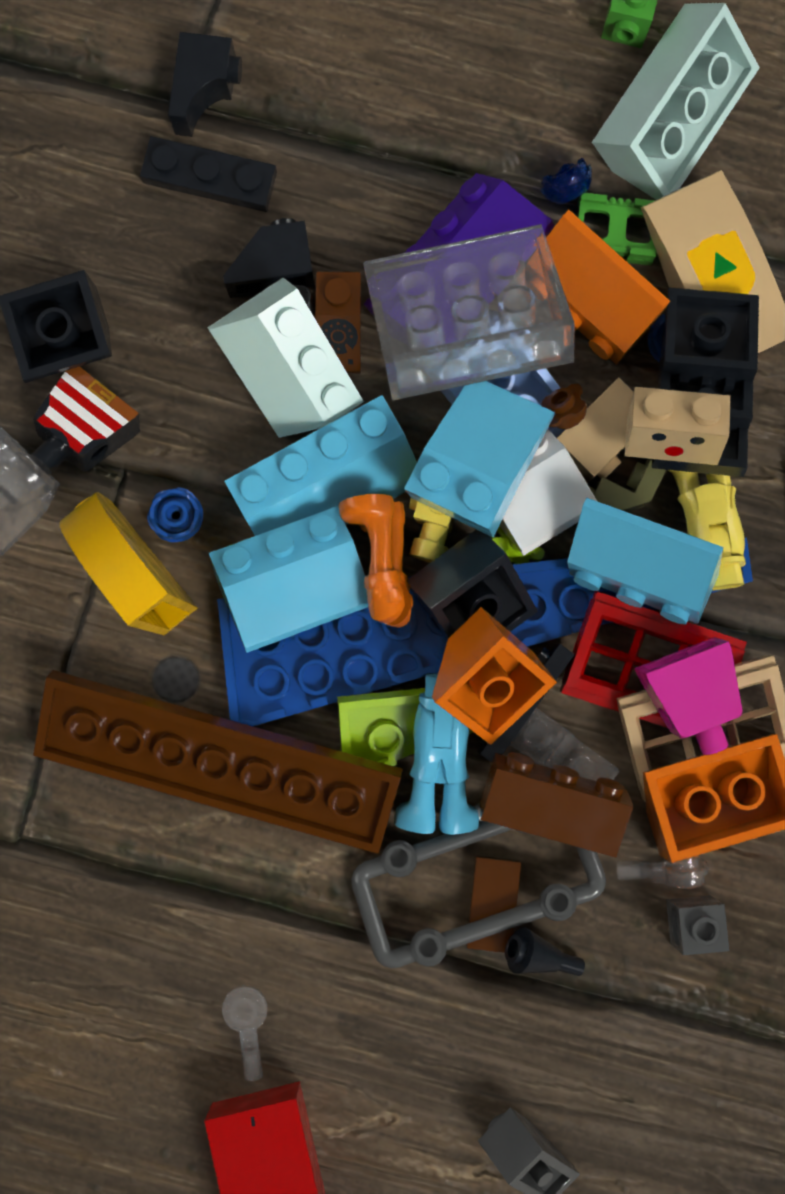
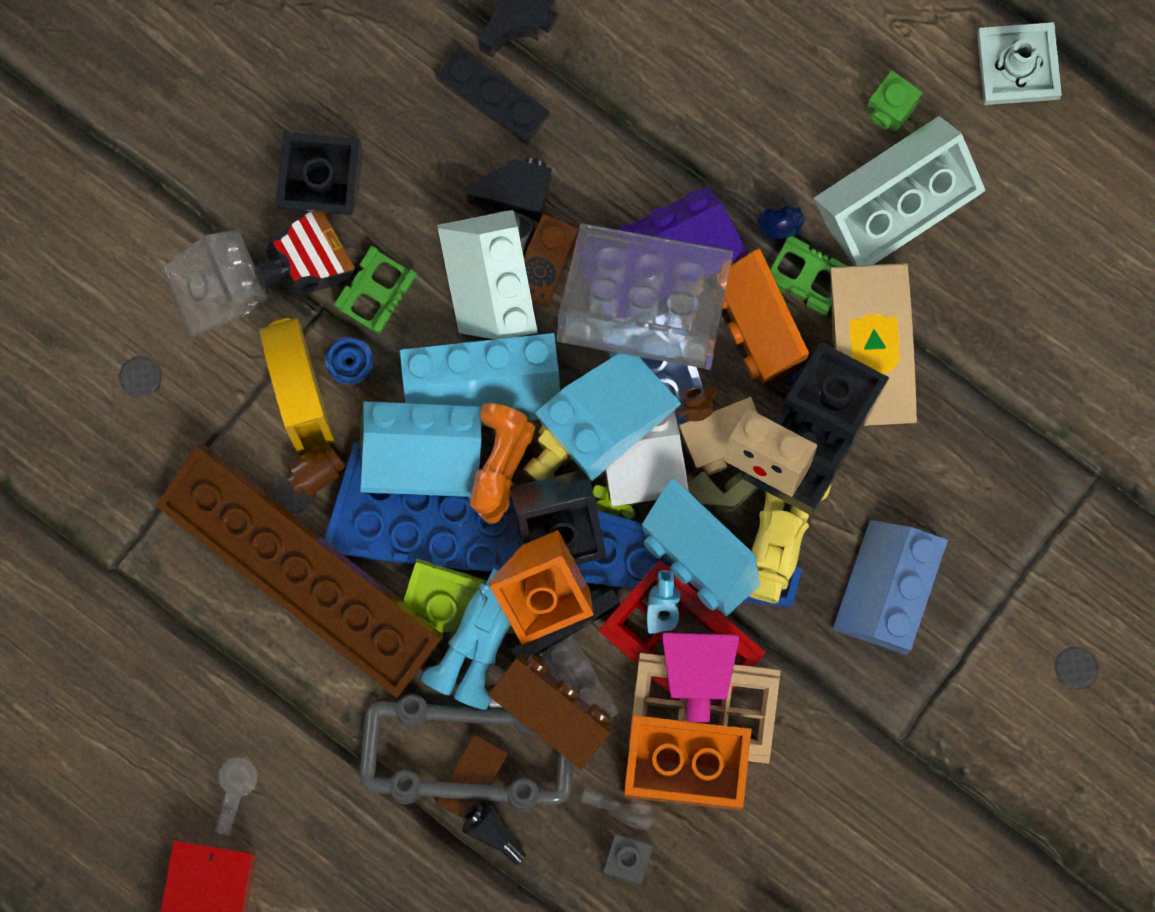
camera: 25 degrees right, 5 degrees down
none -> reddish brown brick [285,443,345,497]
none -> bright green piece [334,246,417,335]
none -> medium azure piece [647,570,680,633]

